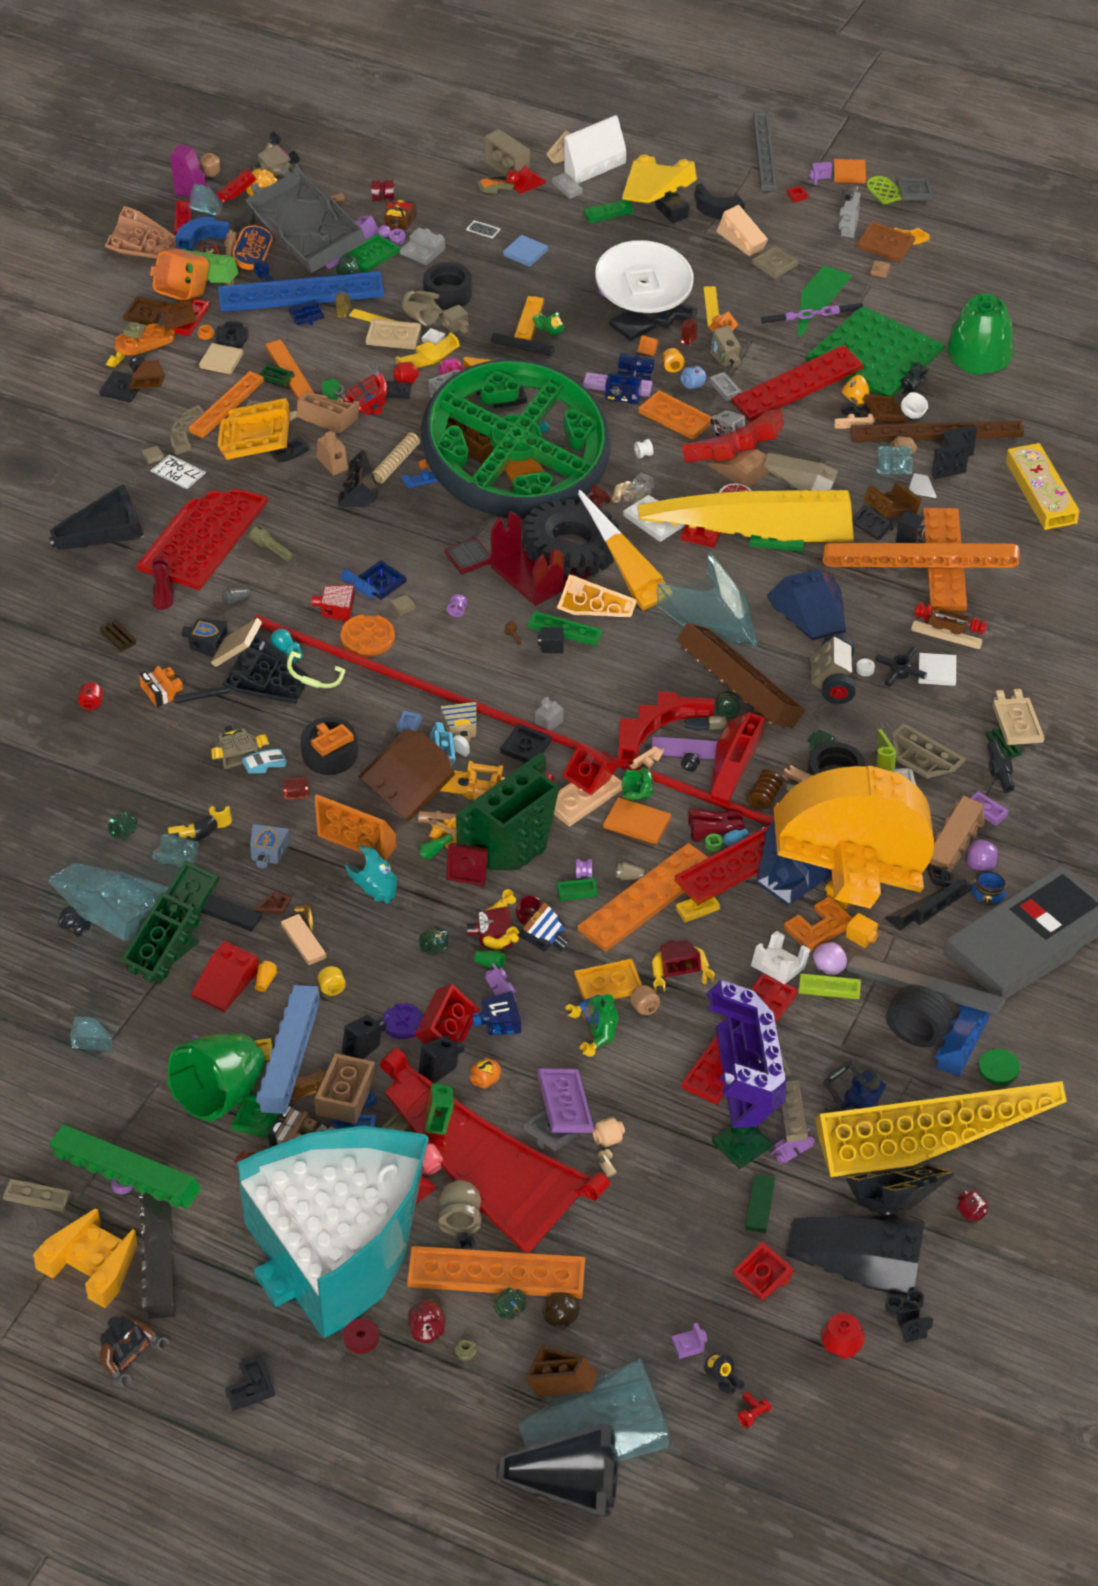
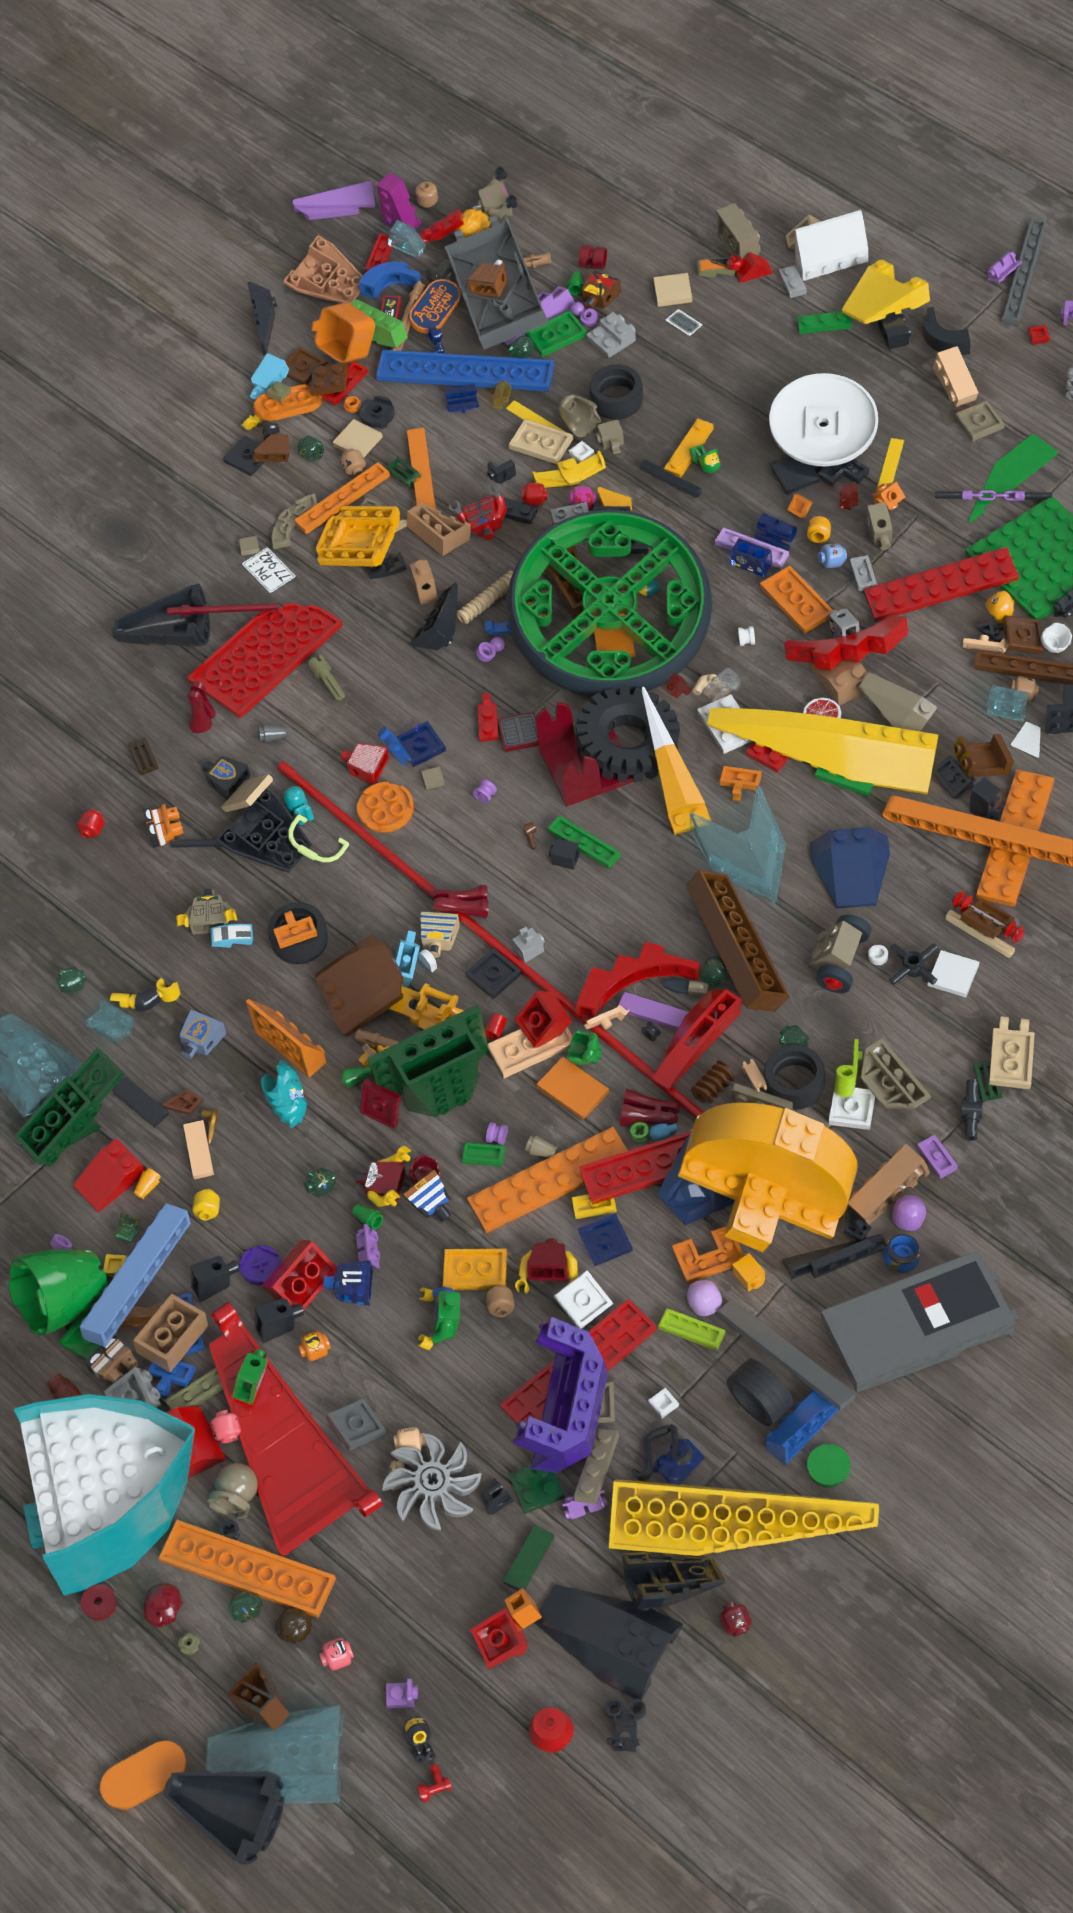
camera: 25 degrees right, 10 degrees up
clear red piece [283,777,309,800] -> none
green bracket [322,379,340,401] -> none
medium blue plate [396,711,422,734] -> none
medium blue tile [503,235,548,267] -> none
medium lavender tile [537,1069,594,1133] -> none
light orange wedge [557,574,637,617] -> none
white panel [751,931,810,984] -> none
none -> orange tile [100,1741,187,1810]
none -> clear green slope [113,1213,140,1242]
none -> dark red bar [167,603,278,616]
none -> black wedge [247,282,277,356]
none -> medium azure hinge [250,353,289,401]
none -> medium lavender wedge [293,181,375,220]
none -> clear green head [297,436,324,462]
none -> coral head [320,1638,354,1671]
none -> medium nougat head [340,448,366,476]
none -> light grey piece [382,1433,482,1531]
none -> dark red piece [433,884,488,919]
none -> dark orange torso [467,260,508,297]
none -> medium lavender plate [476,637,505,662]
none -> red hinge [478,693,499,742]
none -> black piece [481,1478,514,1515]
none -> black bracket [487,459,516,484]
none -> orange brick [504,1588,542,1629]
none -> white tile [554,1271,613,1329]
none -> green cone [566,271,583,295]
none -> clear blue plate [578,1213,633,1267]
none -> white tile [648,1388,679,1418]
none -> tan tile [654,273,692,307]
none -> orange plate [720,766,762,802]
none -> medium lavender hinge [987,251,1022,282]

